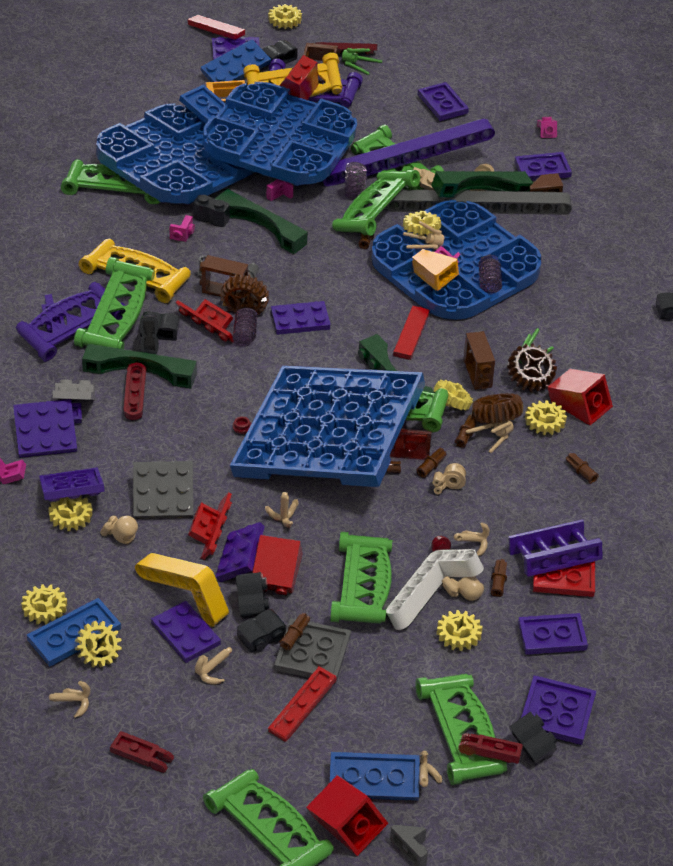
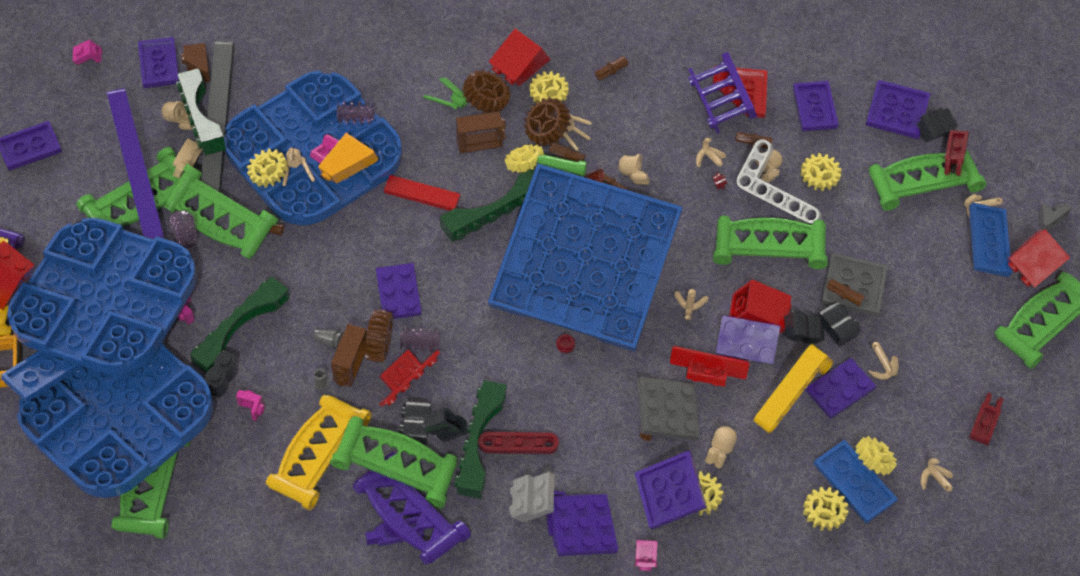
camera: 90 degrees left, 15 degrees up
red tile [268,666,337,742] -> none

